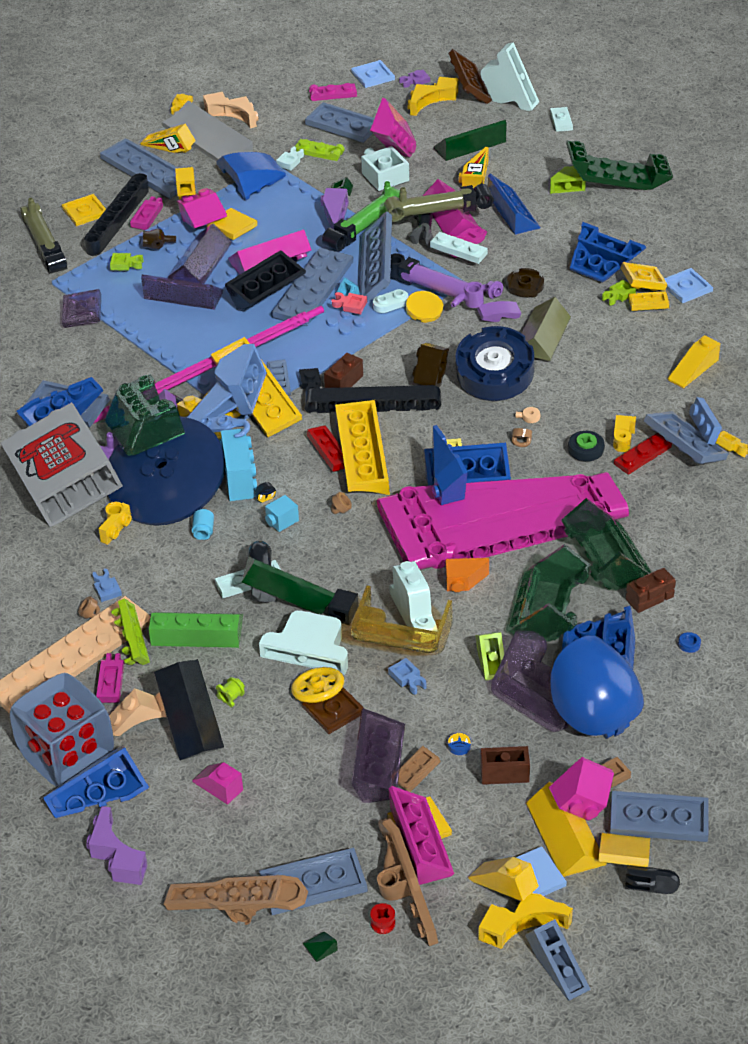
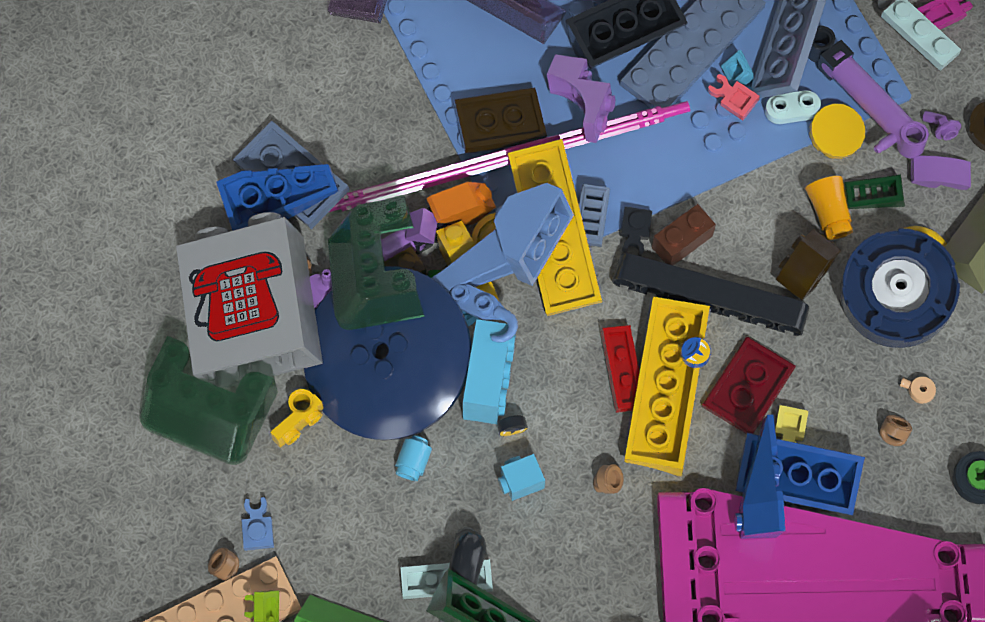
camera: 15 degrees right, 25 degrees up
none -> clear green windscreen [139,336,278,465]
none -> orange slope [427,182,496,225]
none -> dark brown plate [454,87,547,153]
none -> medium lavender arch [547,55,615,143]
none -> tile [681,337,711,368]
none -> dark red tile [702,337,796,434]
none -> light orange plant [805,176,853,240]
none -> dark green slope [845,174,905,209]

